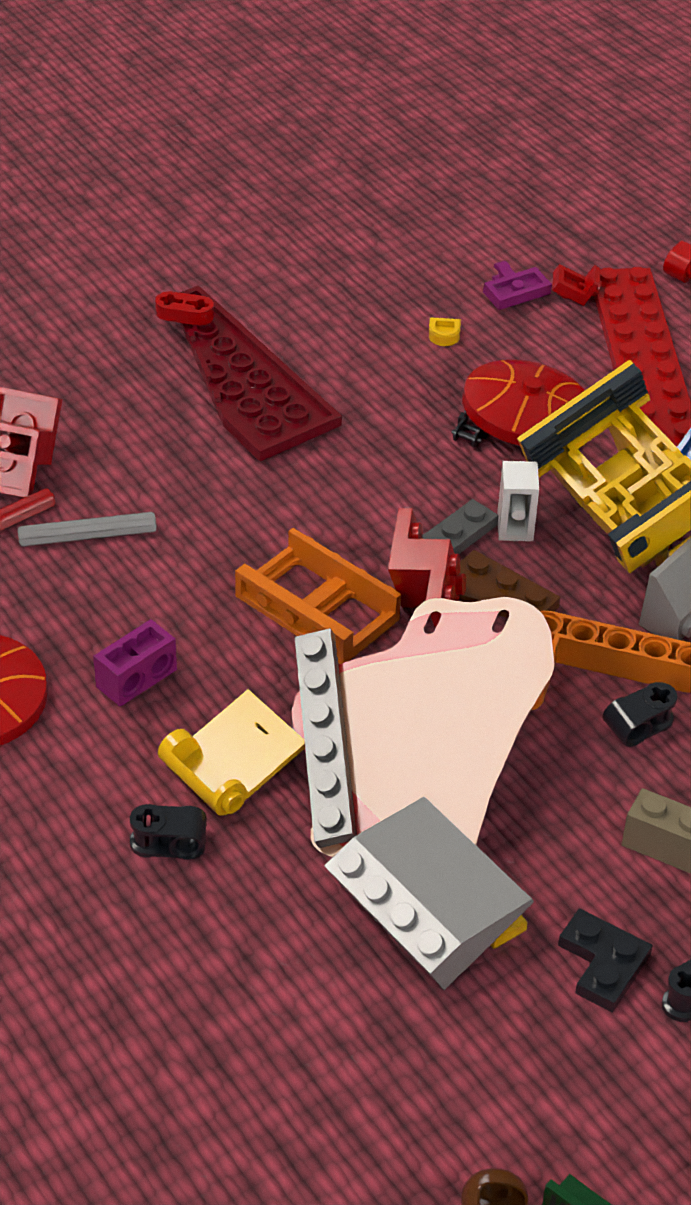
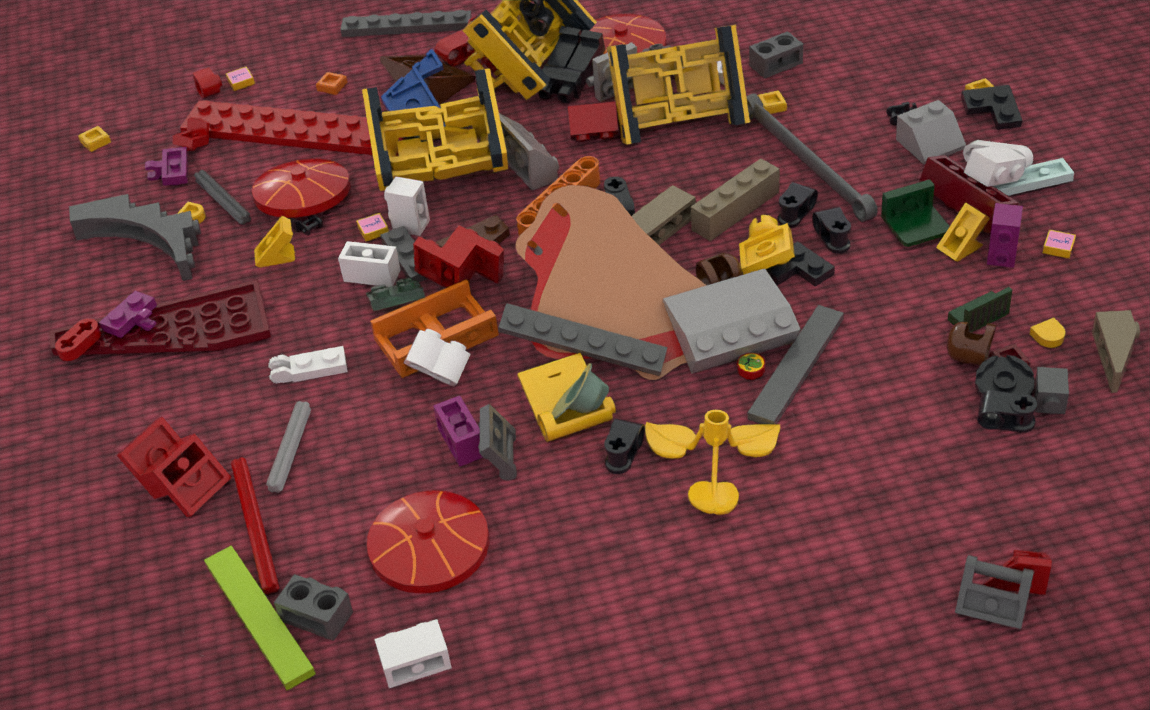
camera: 65 degrees left, 0 degrees up
none -> dark grey arch [69,194,201,281]
none -> yellow tile [78,126,111,152]
none -> magenta plate [99,291,157,338]
none -> dark grey axle [194,170,251,225]
none -> yellow slope [254,216,295,268]
none -> white hinge [268,346,348,384]
none -> white brick [338,241,401,287]
none -> tile [356,213,389,241]
none -> clear green plate [366,278,425,311]
none -> white brick [404,329,470,387]
none -> dark grey plate [478,404,517,481]
none -> sand green piece [552,363,609,419]
none -> dark tan brick [632,185,696,245]
none -> yellow plant [645,410,780,515]
none -> reddish brown helmet [695,253,742,285]
none -> tile [737,353,765,380]
none -> yellow plate [739,215,795,274]
none -> dark grey tile [748,305,844,424]

